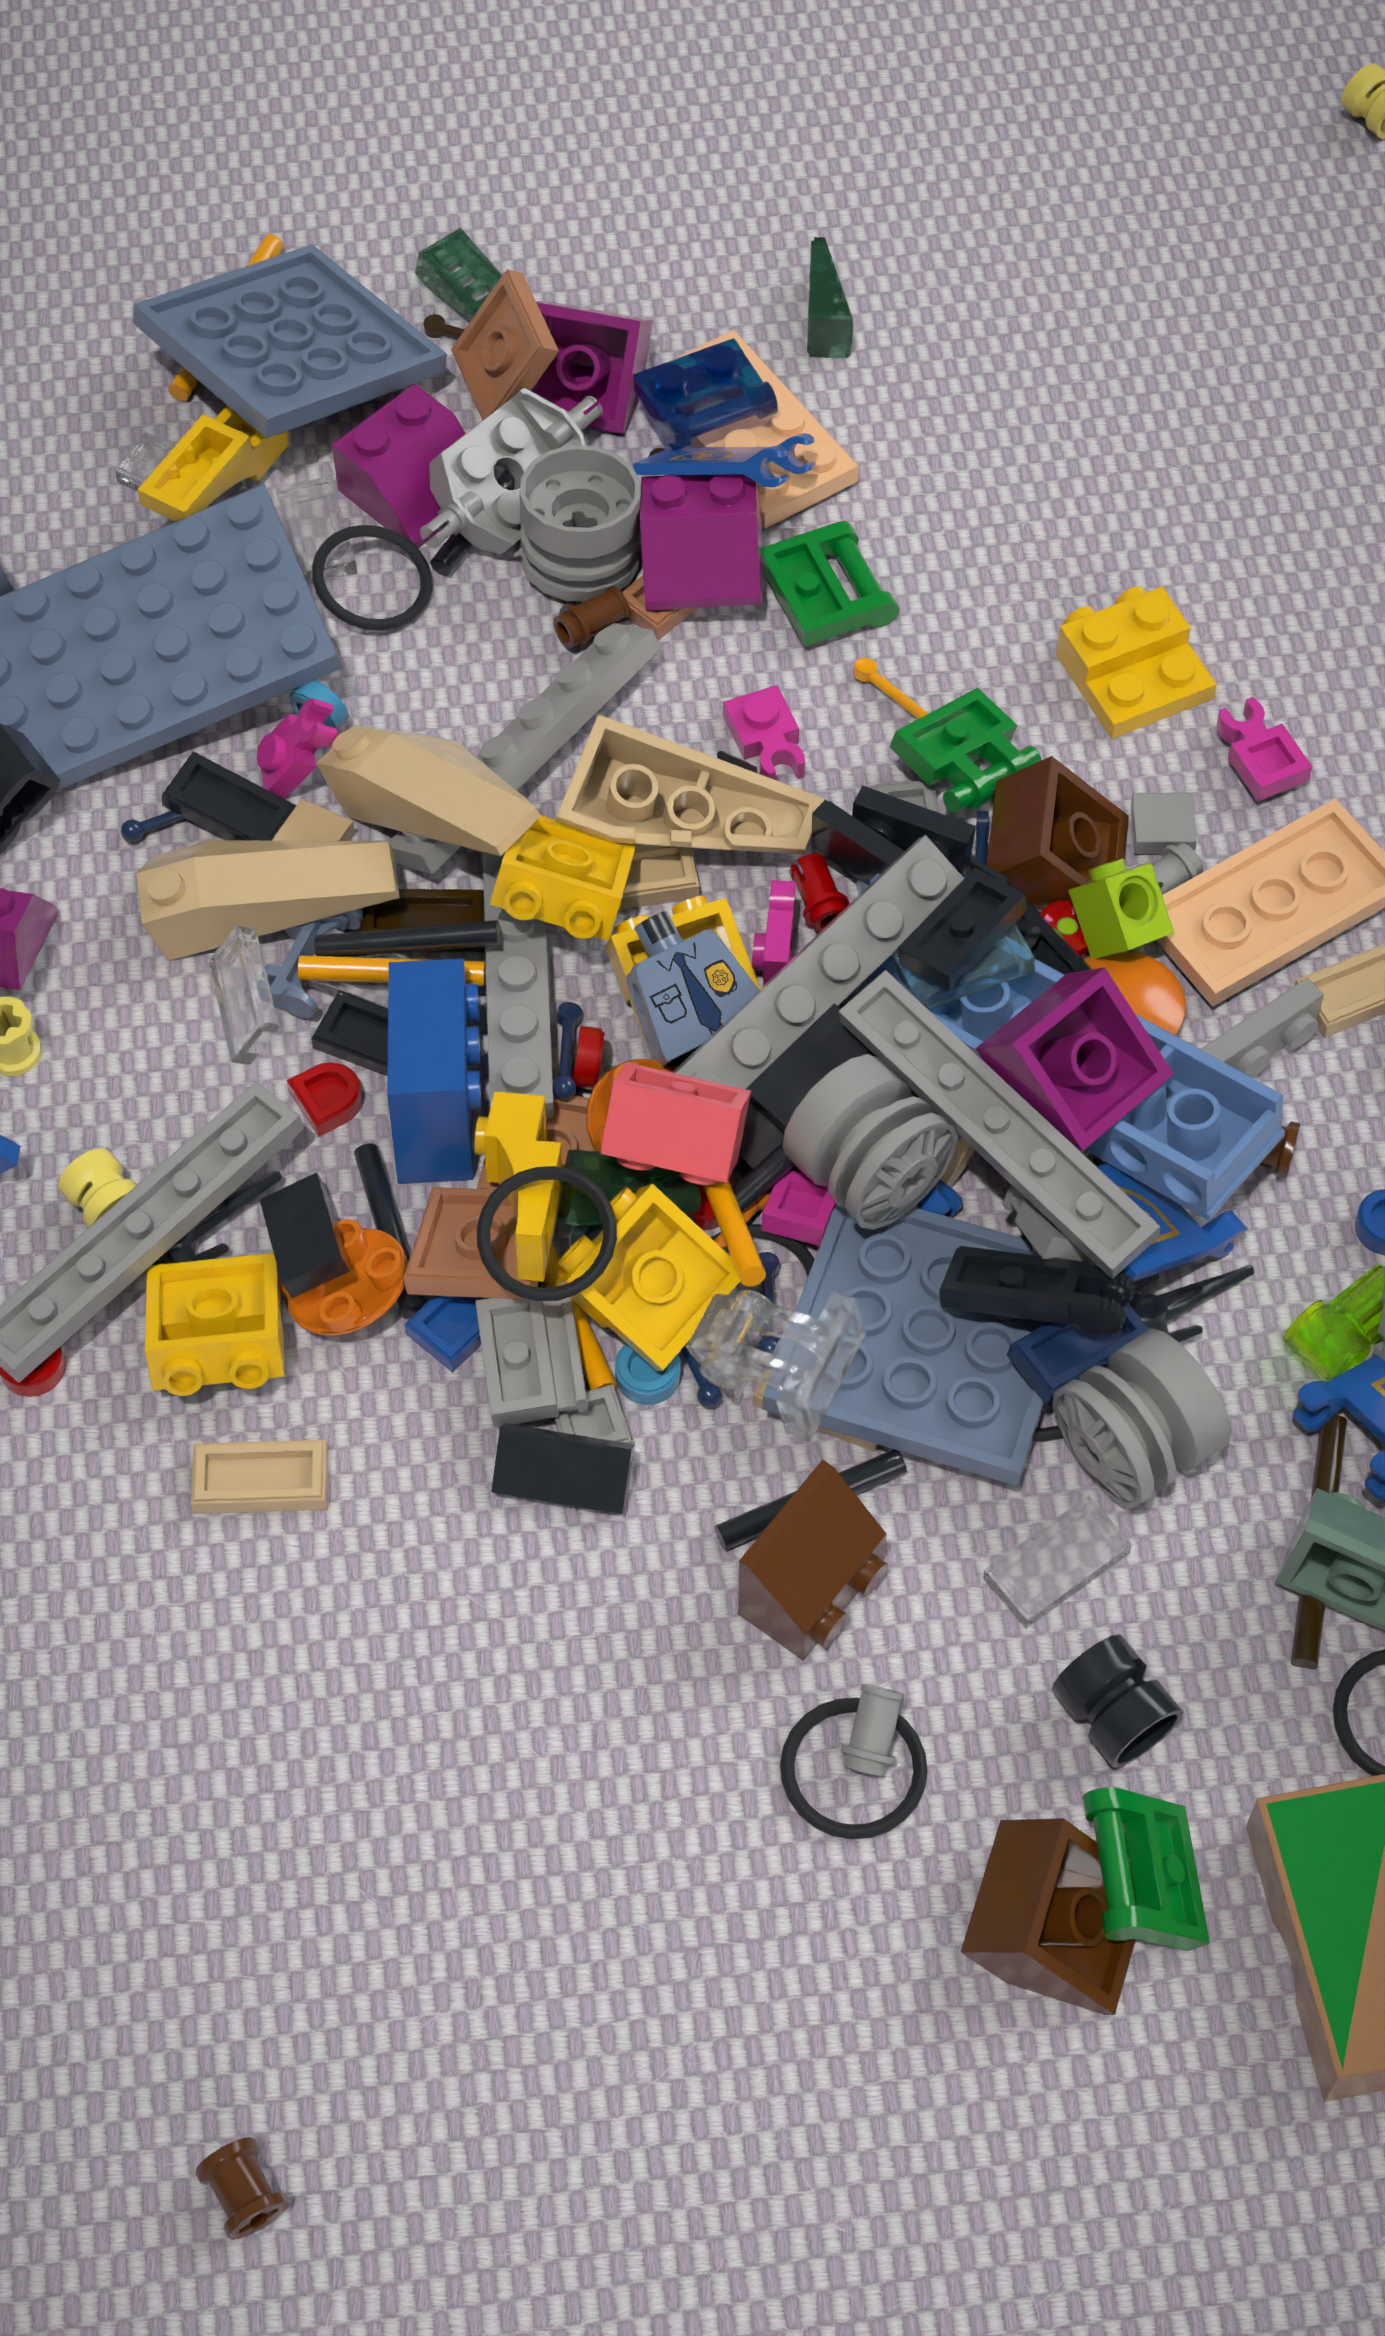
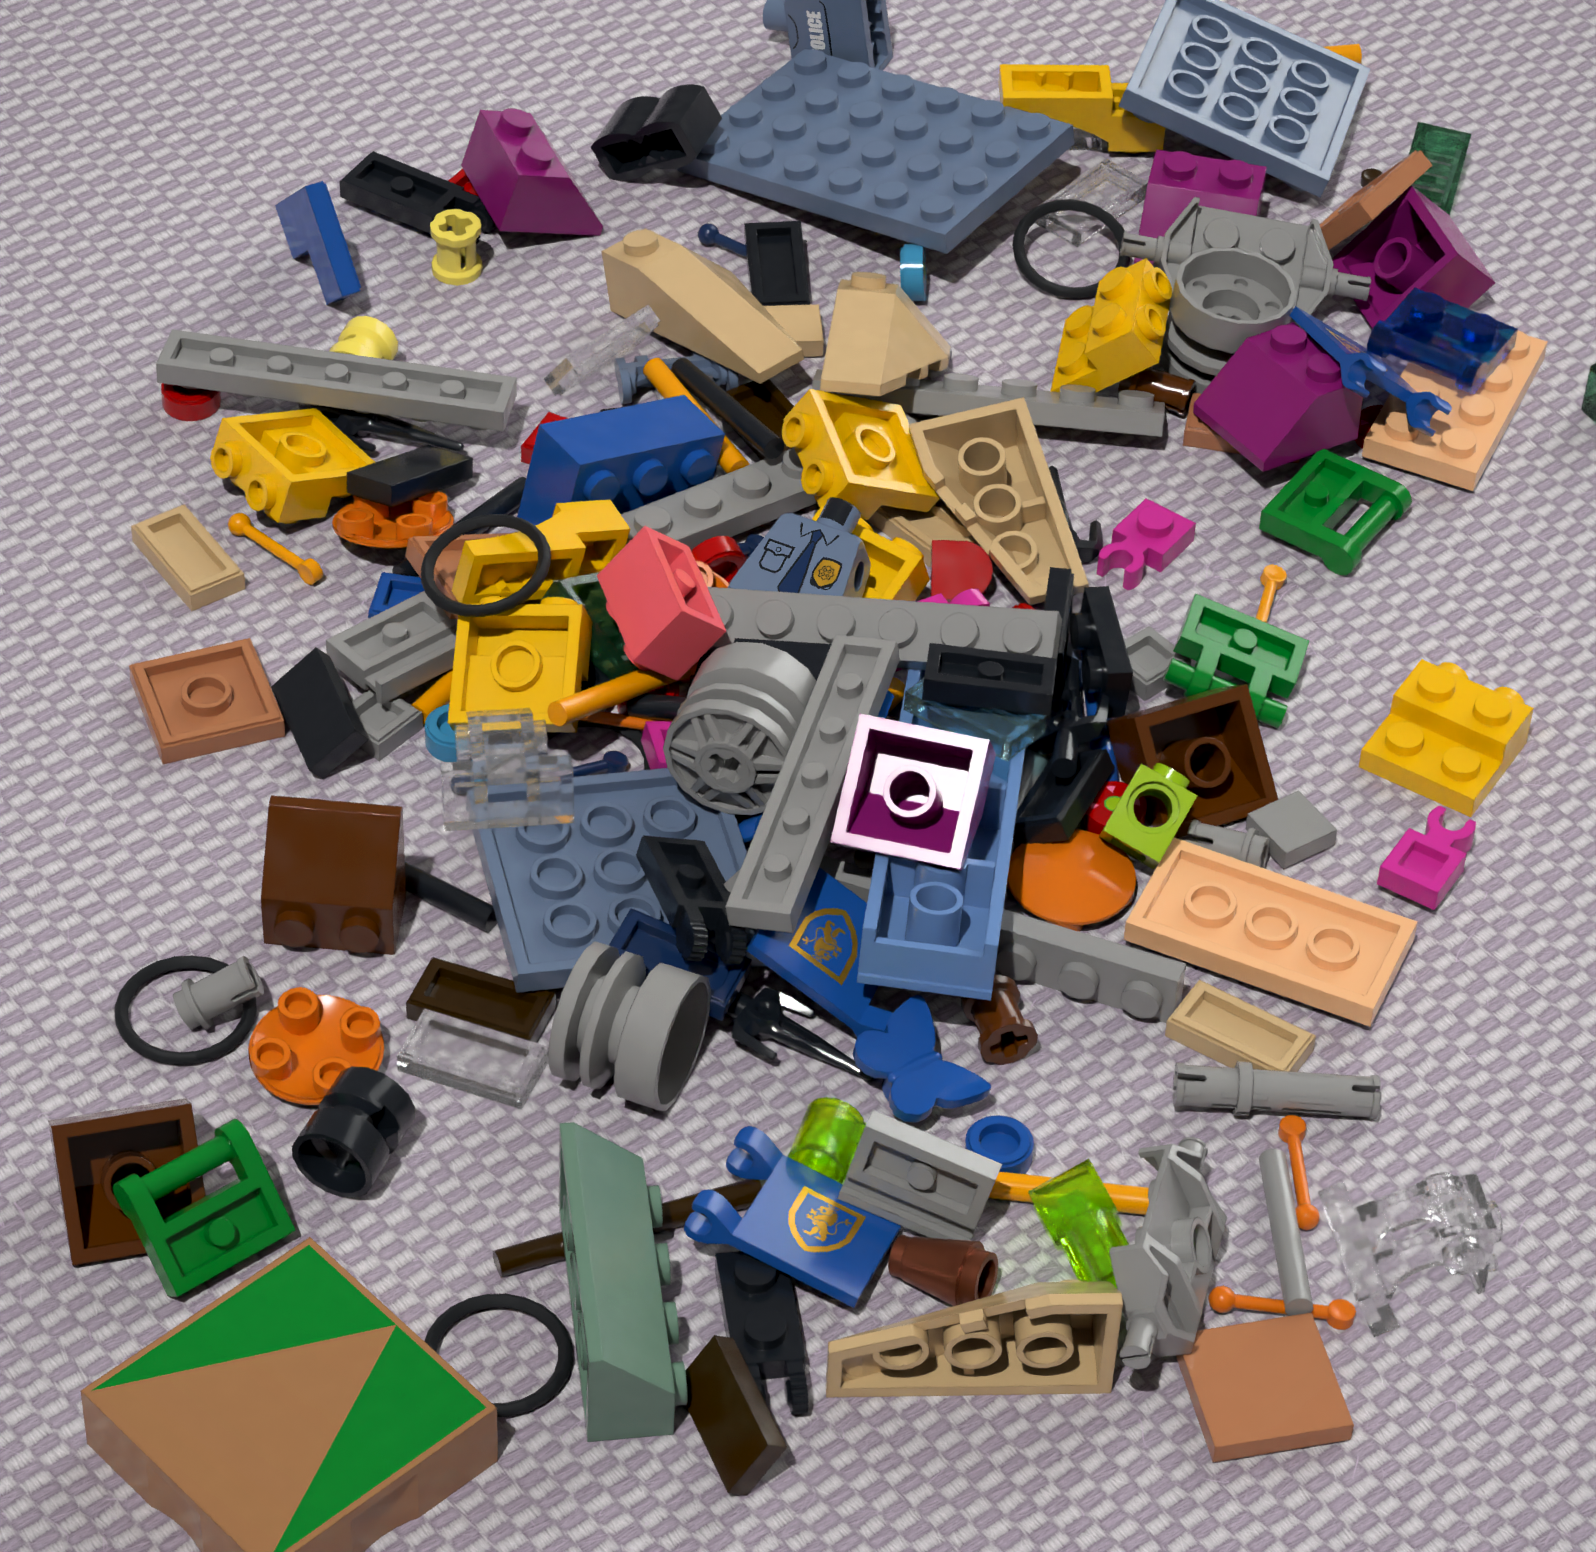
camera: 55 degrees right, 15 degrees down
dark pink plate [257,698,338,799] -> none
none -> nougat tile [129,638,285,765]
none -> light orange hinge [228,513,323,585]
none -> orange dish [248,987,384,1105]
none -> dark brown tile [406,957,556,1055]
none -> blue animal [853,995,991,1122]
none -> red tile [930,540,993,603]
none -> yellow plate [1050,258,1172,393]

